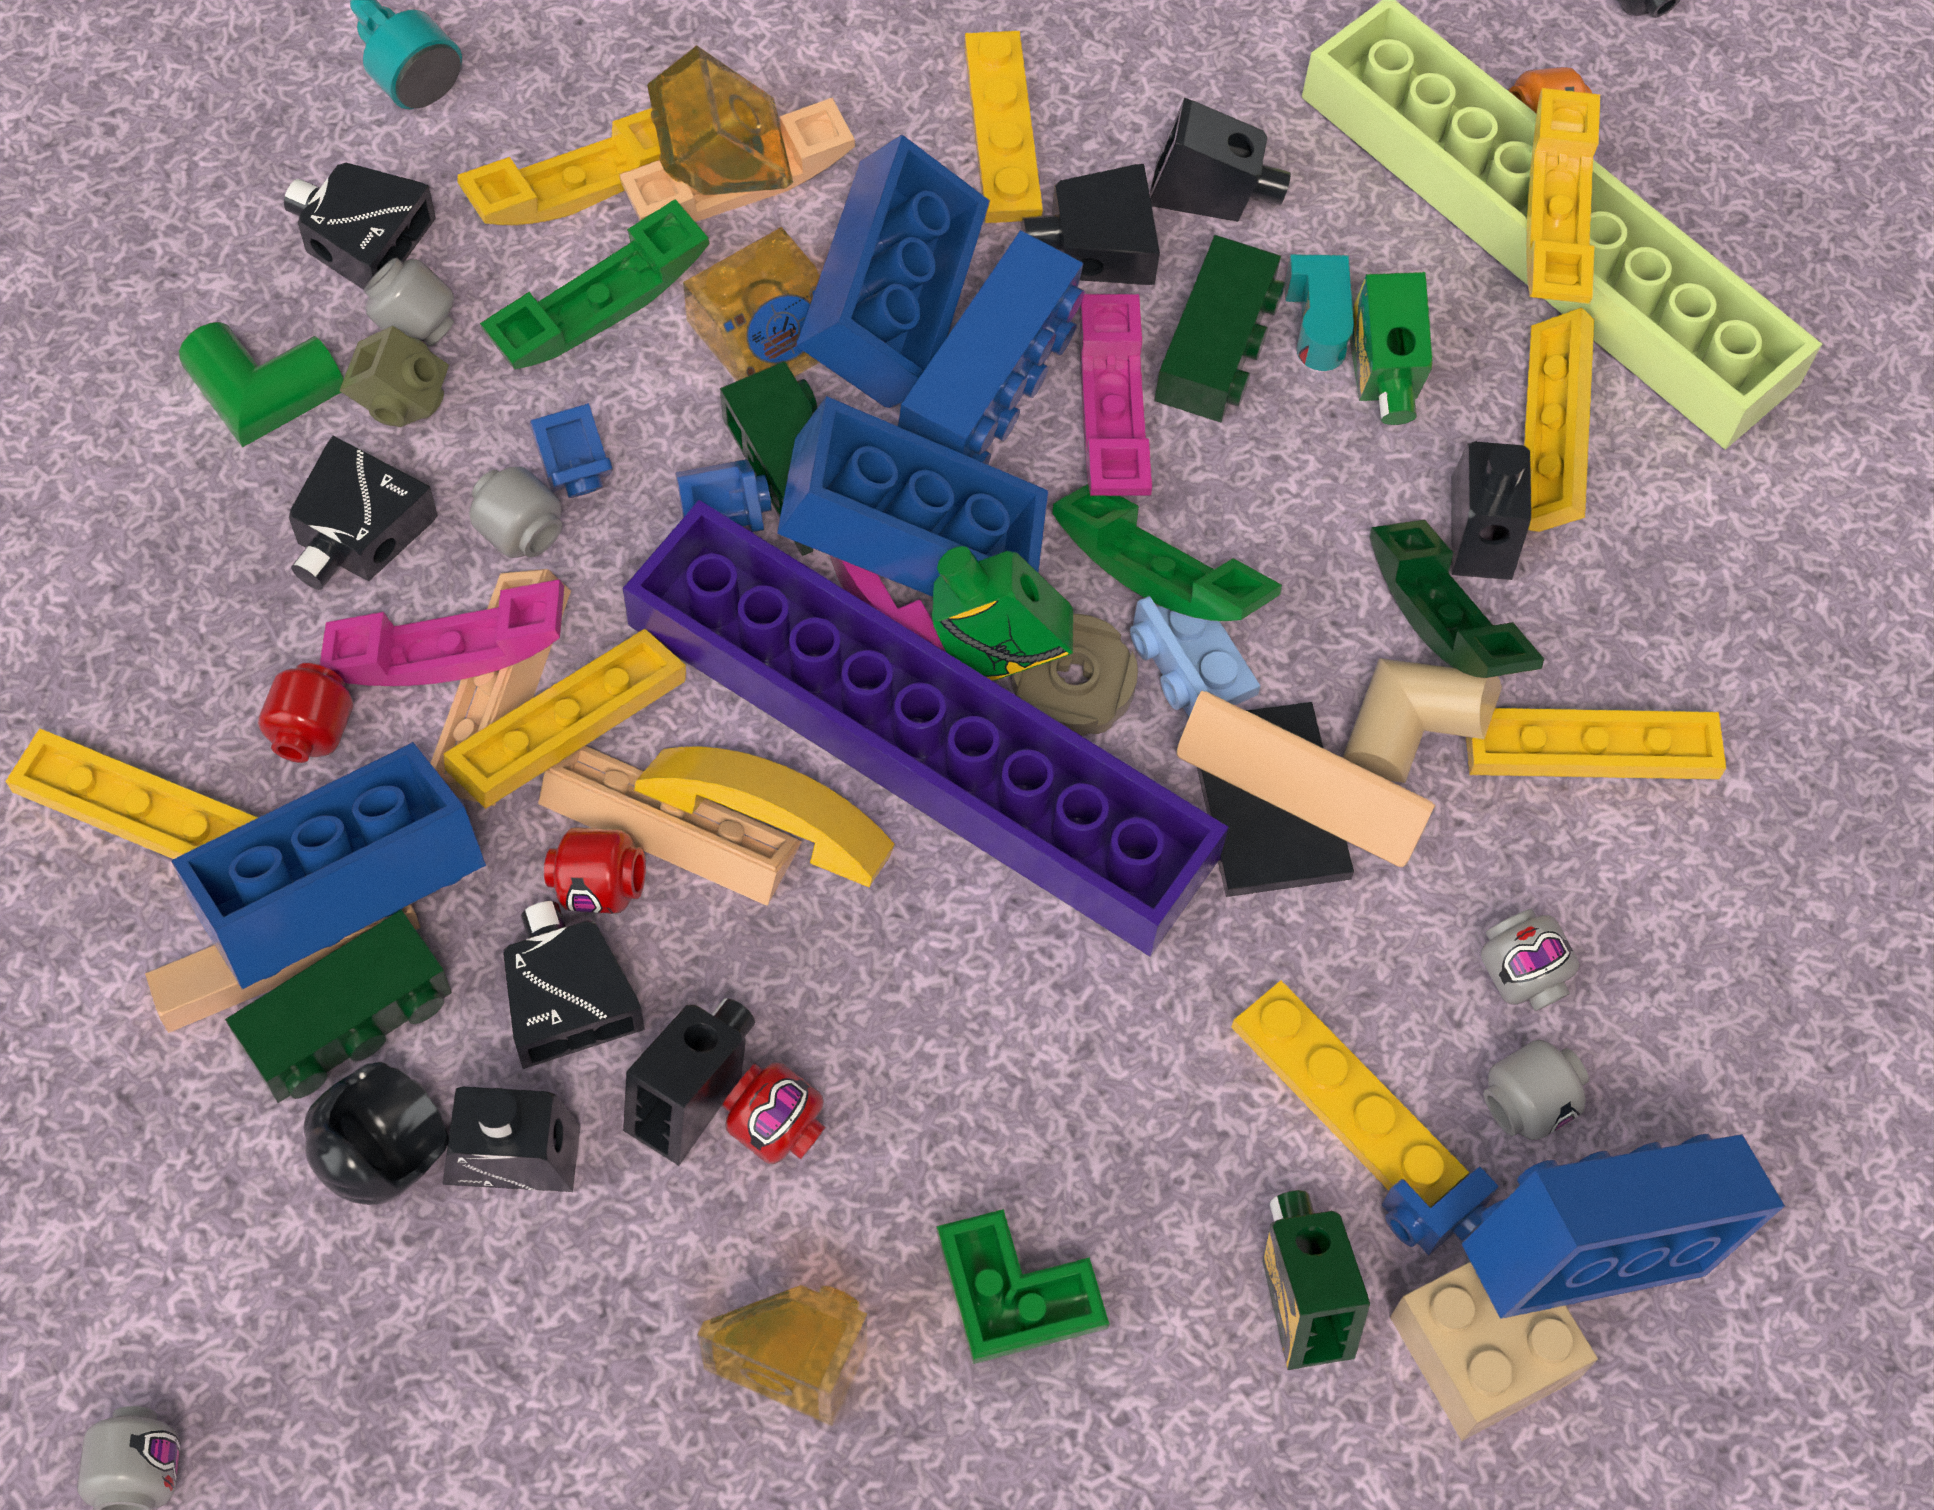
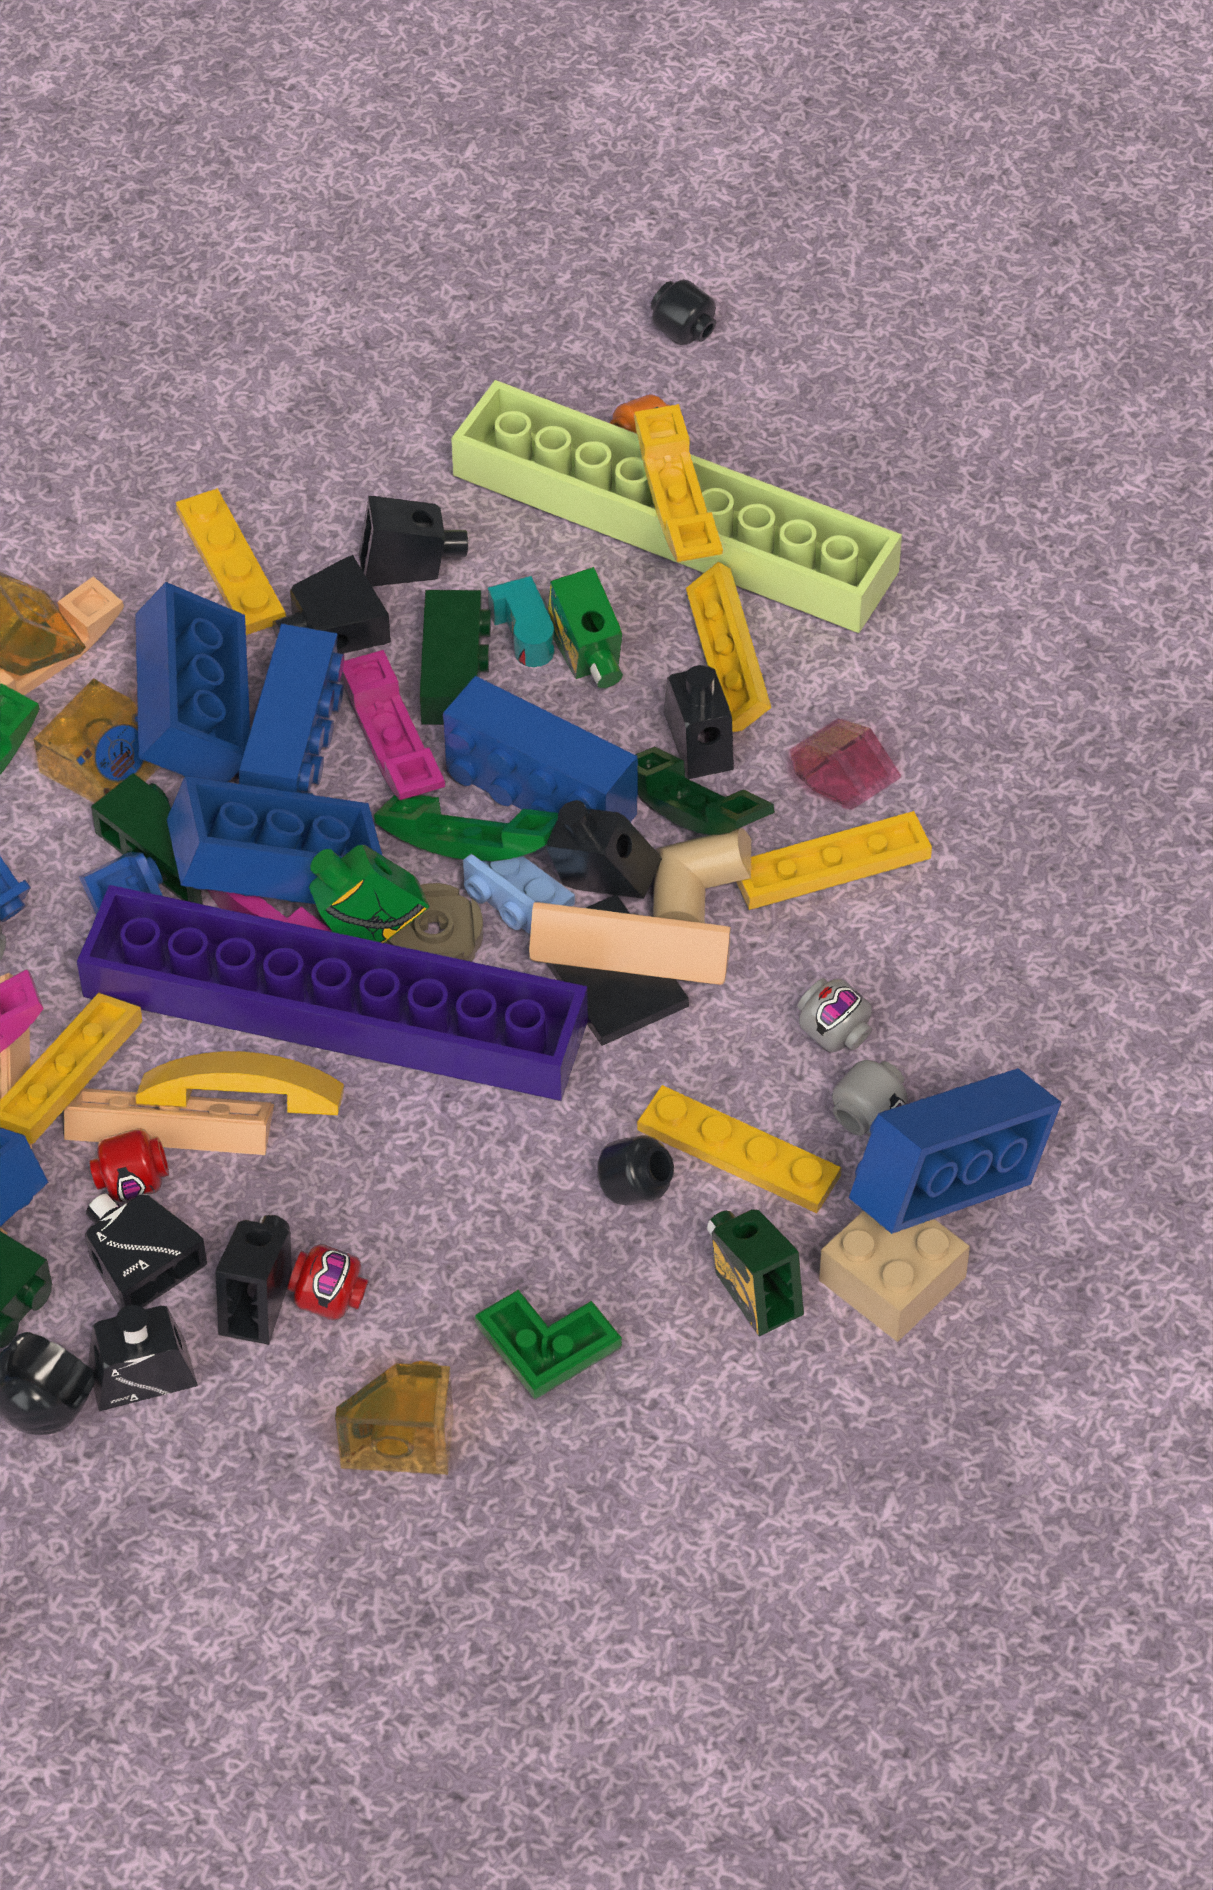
camera: 15 degrees left, 10 degrees down
blue bracket [1382,1166,1499,1256] -> none
none -> blue brick [443,676,638,822]
none -> black torso [546,800,662,899]
none -> black head [597,1135,674,1206]
none -> clear pink slope [790,718,901,810]

